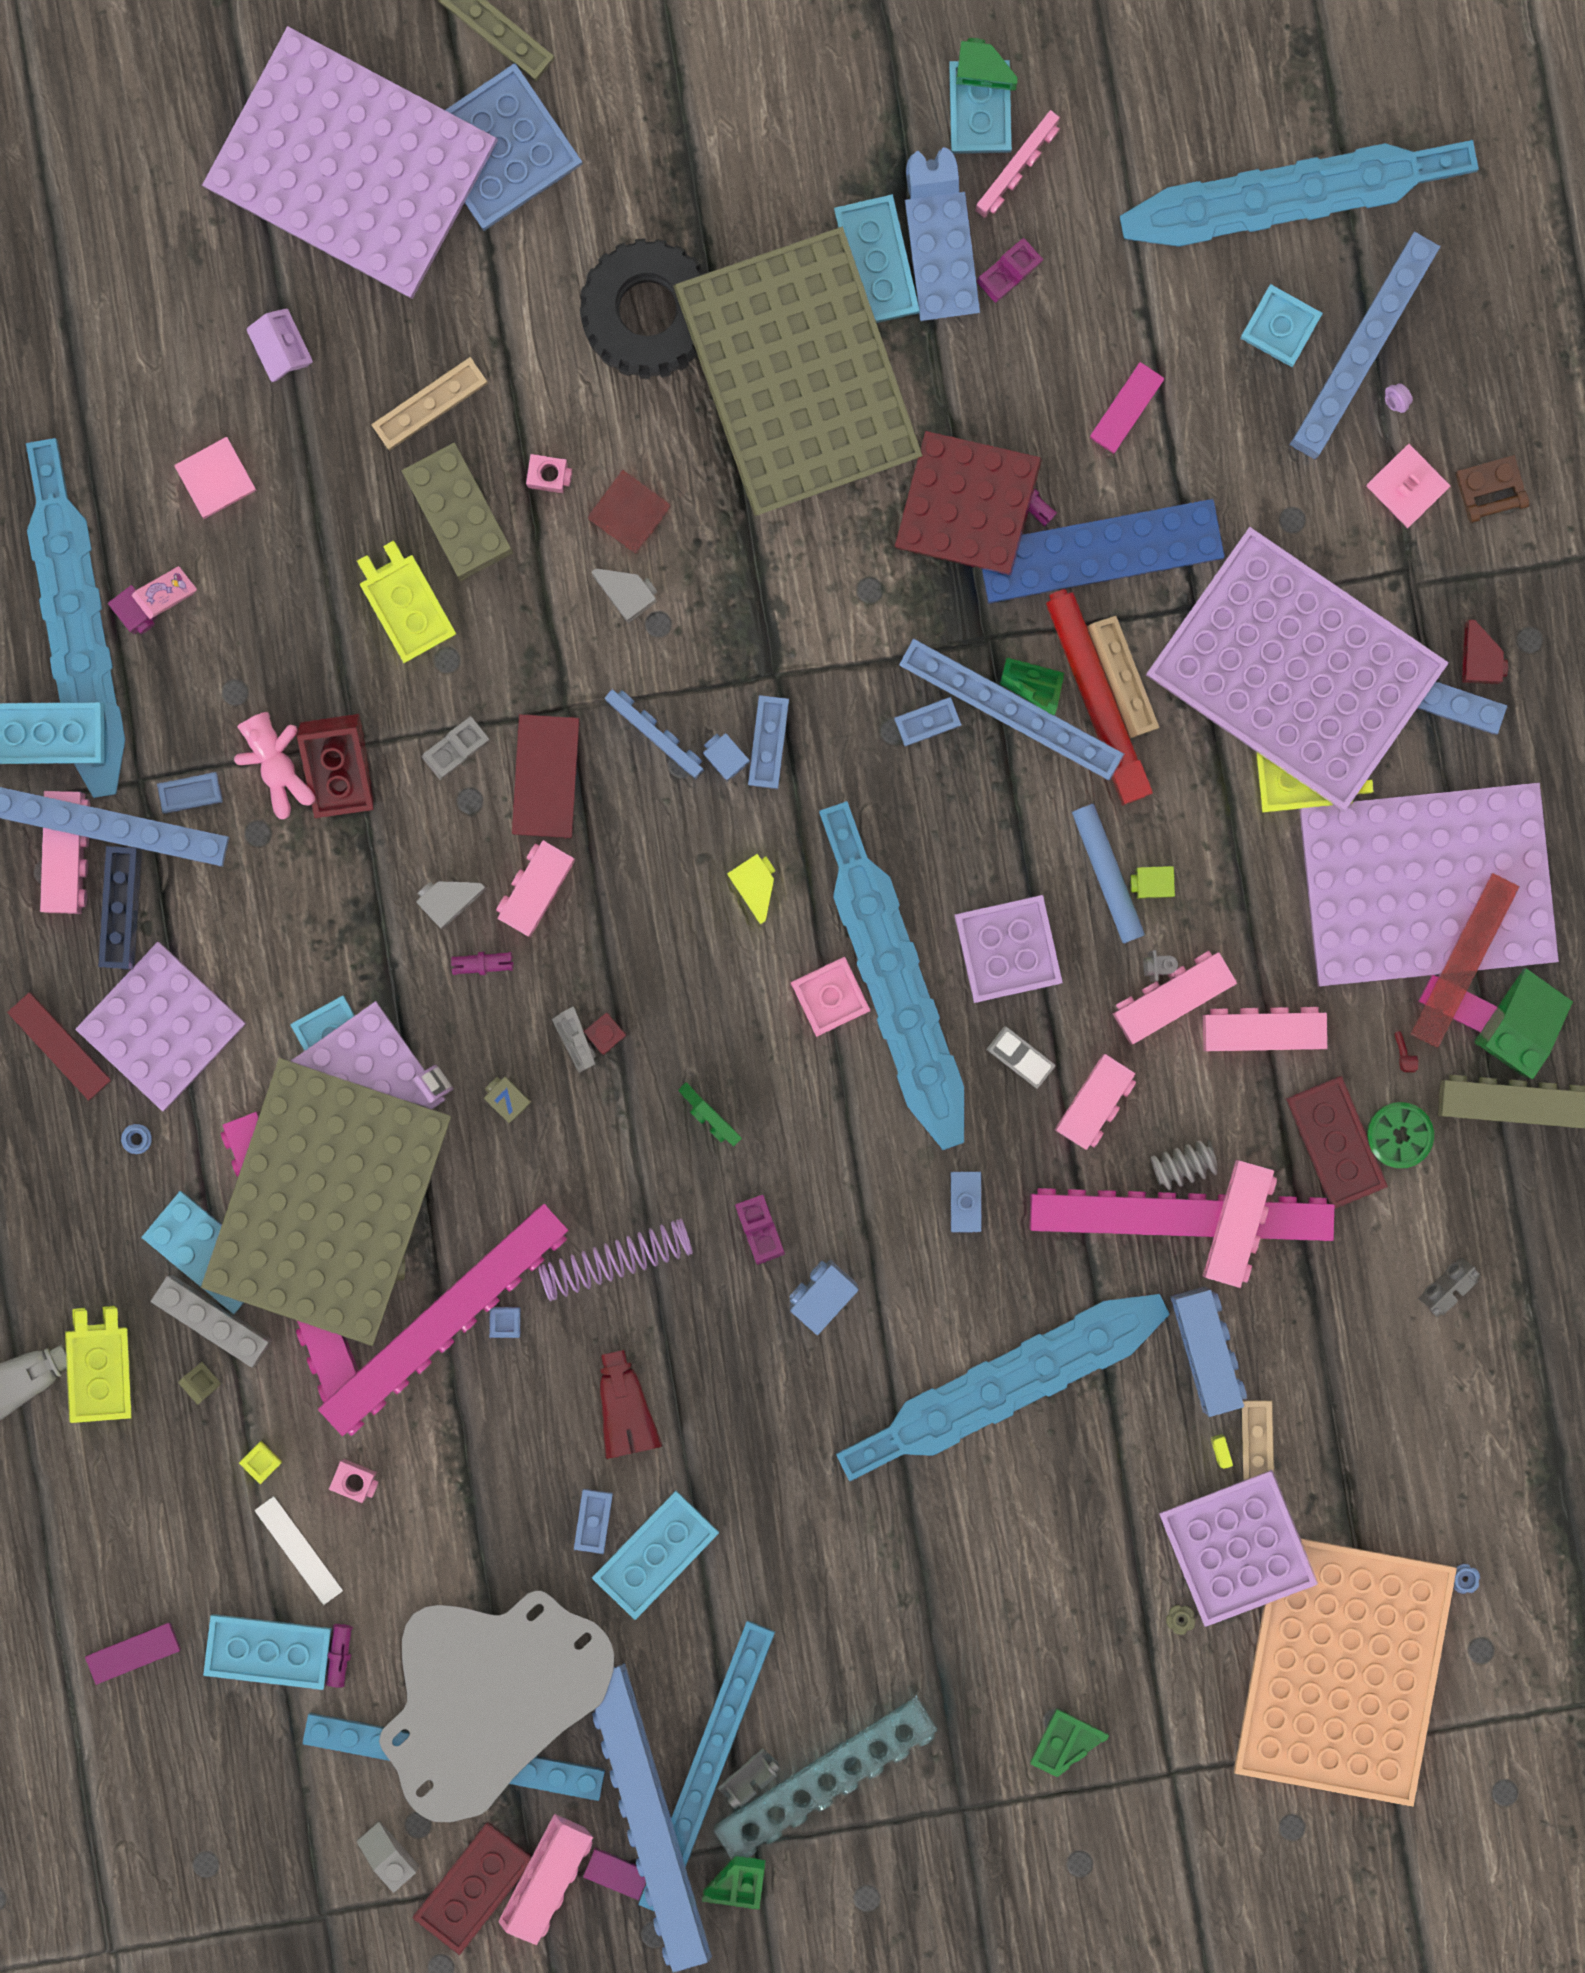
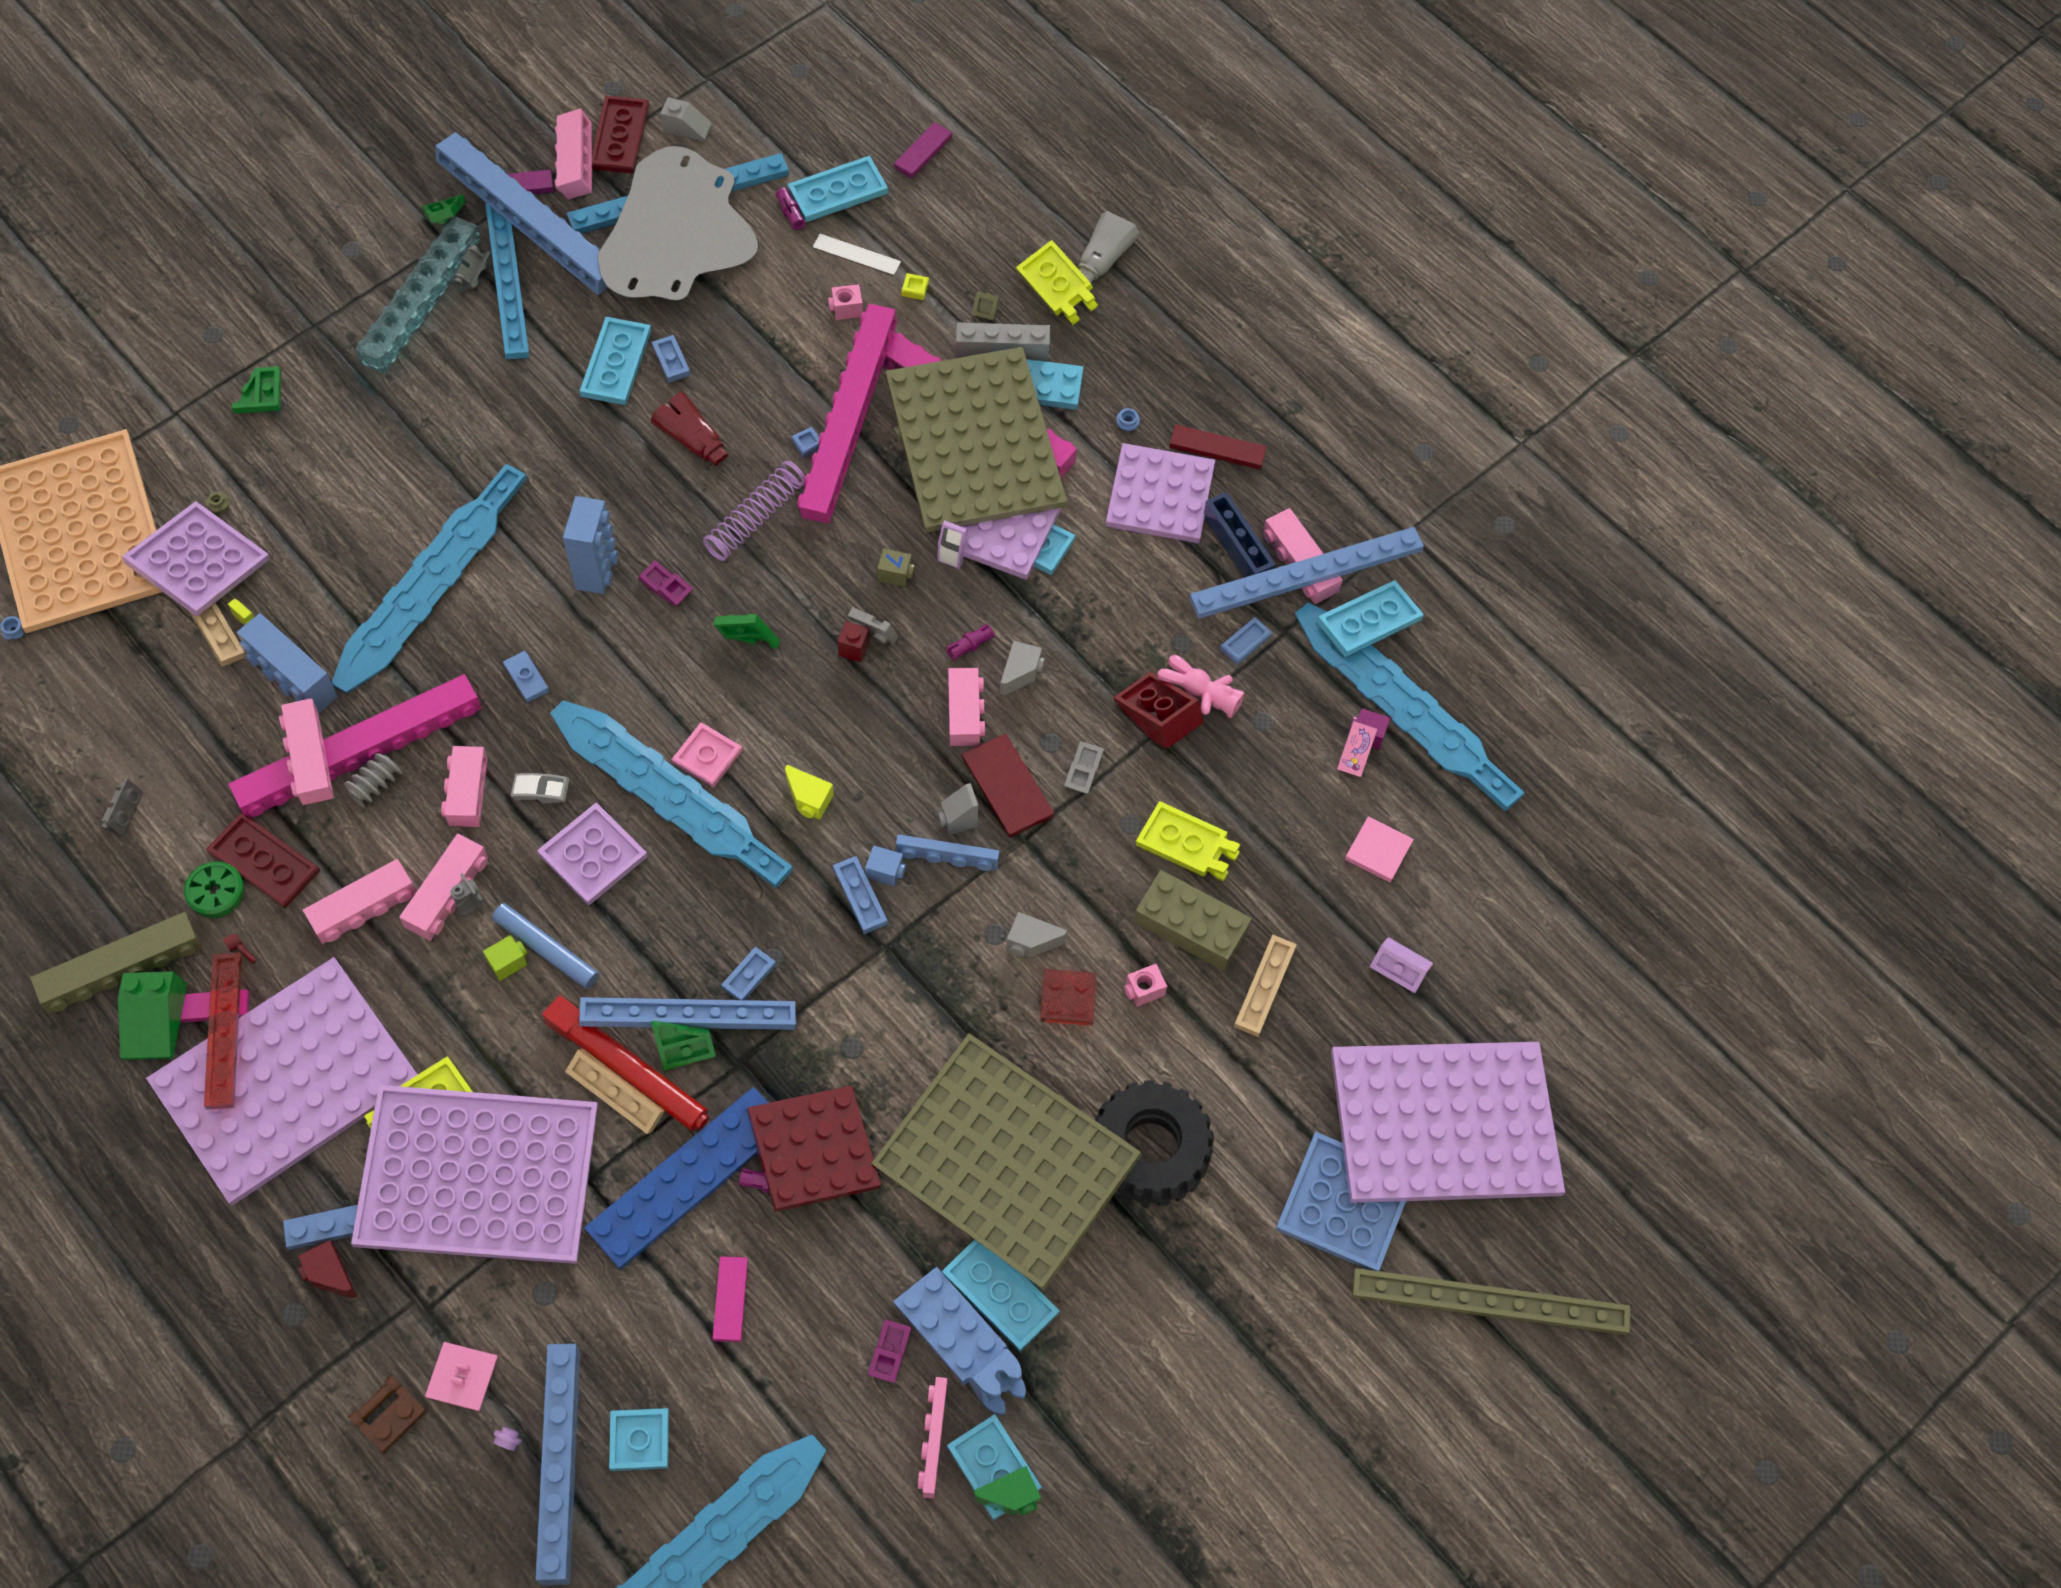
camera: 145 degrees right, 25 degrees down
none -> light grey slope [938,783,978,835]

